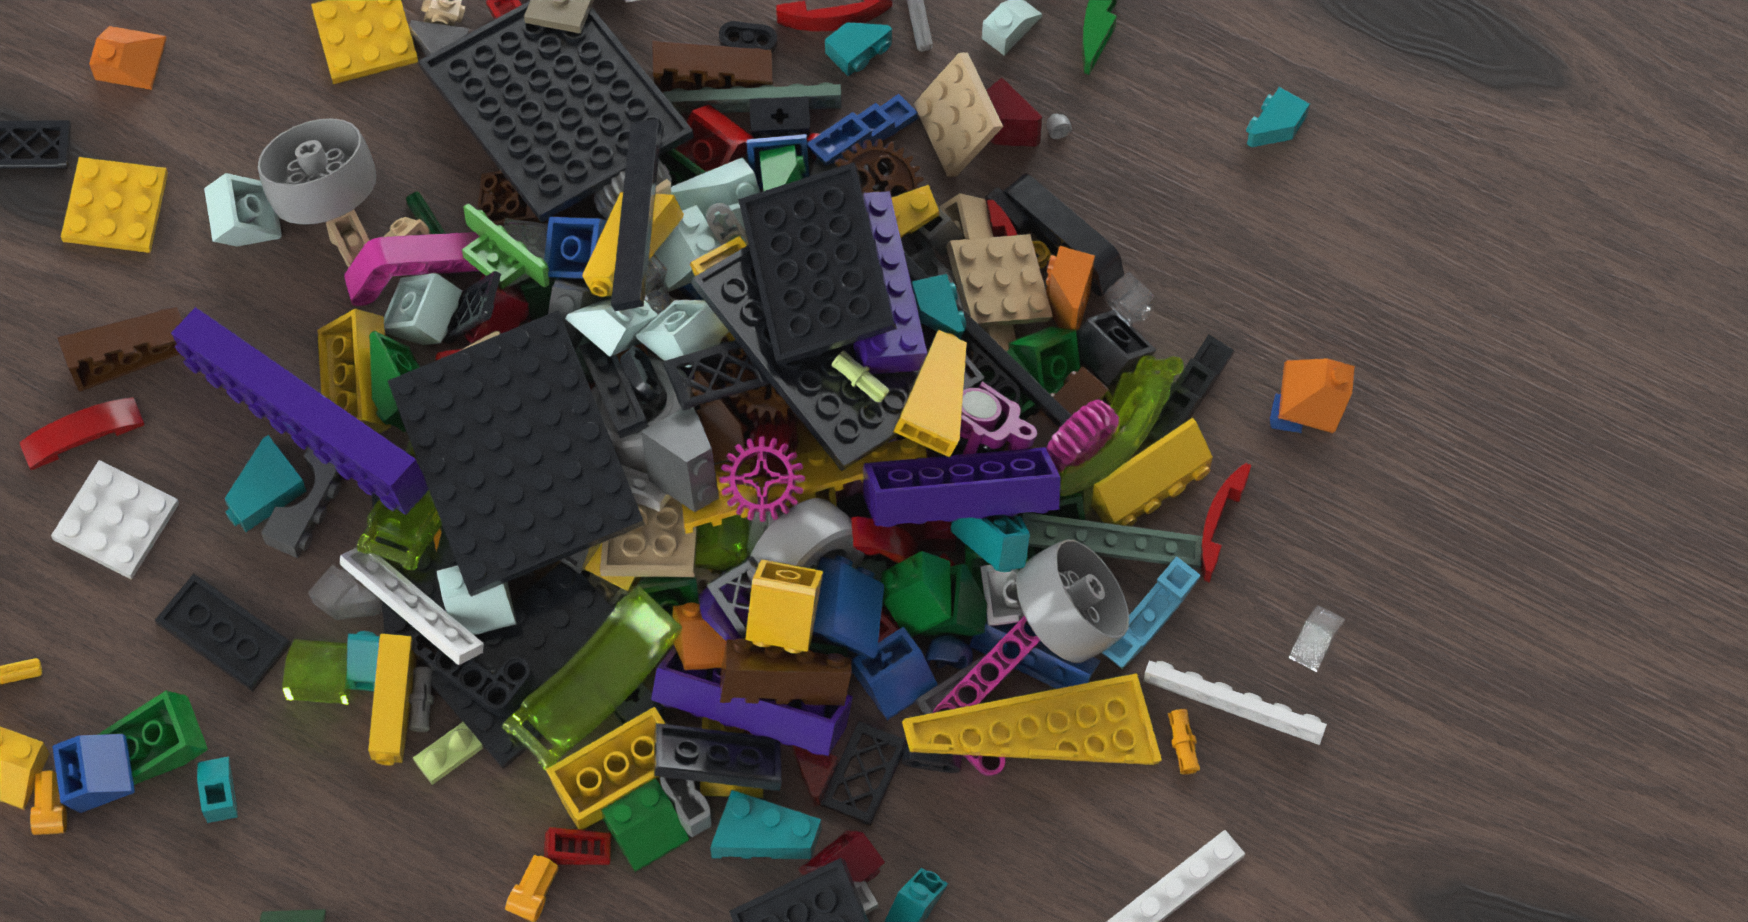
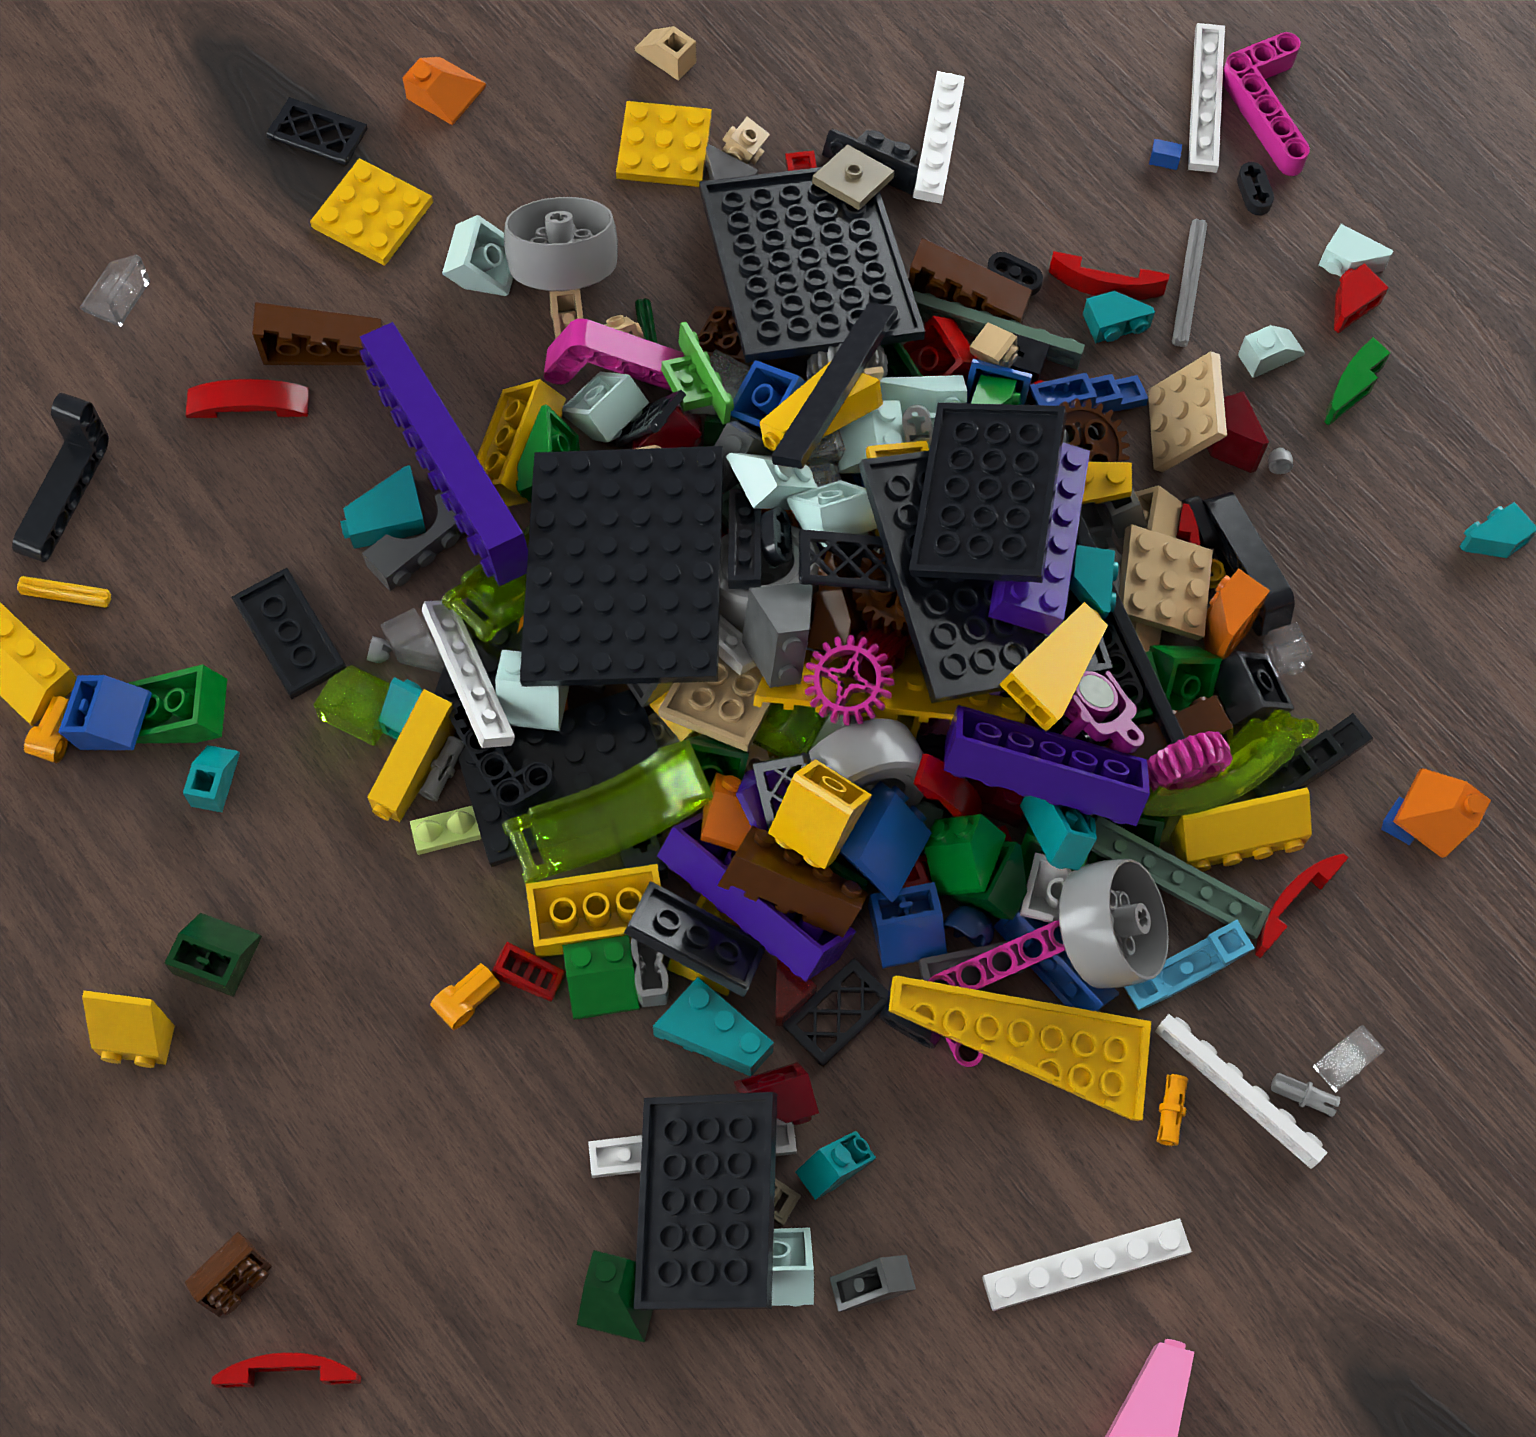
camera: 20 degrees right, 0 degrees up
white plate [51,460,179,580] -> none
yellowish green axle [831,350,889,402] -> none
none -> light grey hinge [367,636,392,663]
none -> tan slope [969,322,1018,368]
none -> light grey axle [1271,1073,1340,1117]

